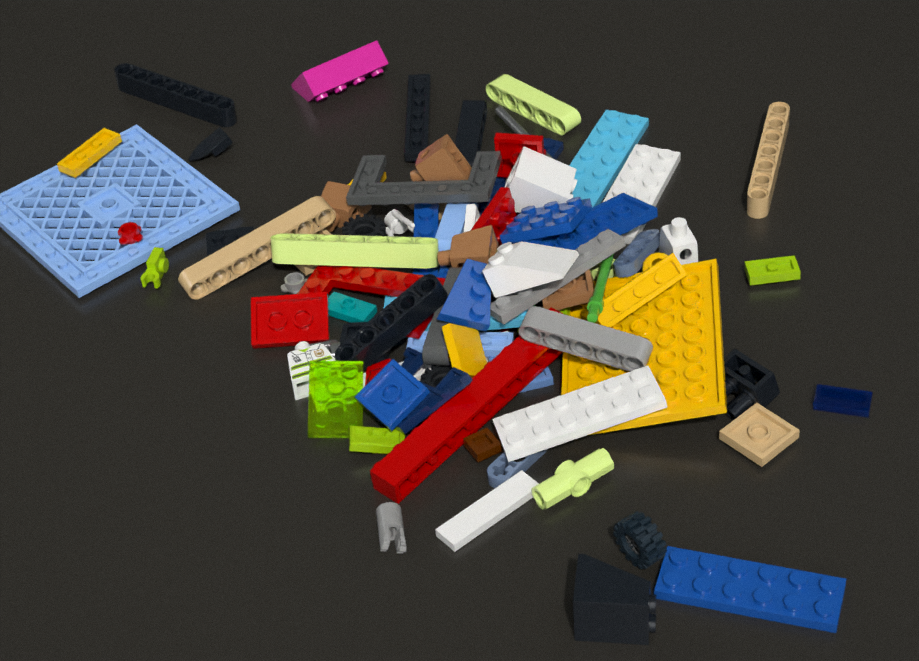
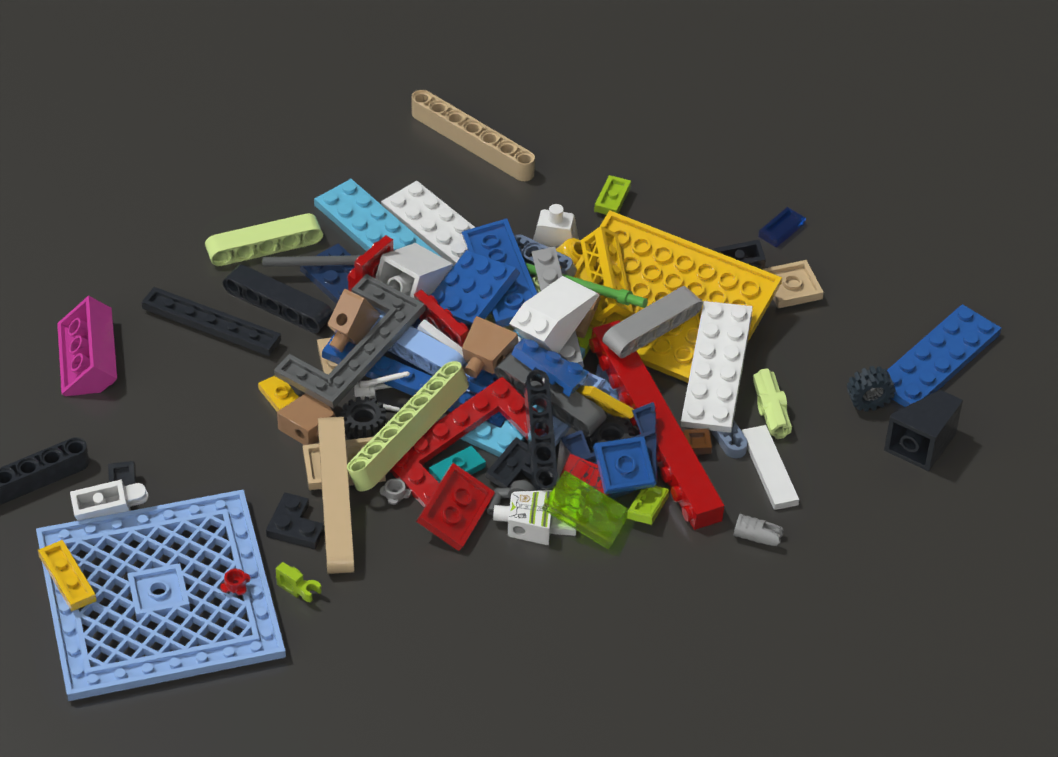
camera: 70 degrees left, 5 degrees up
none -> white brick [70,480,149,521]

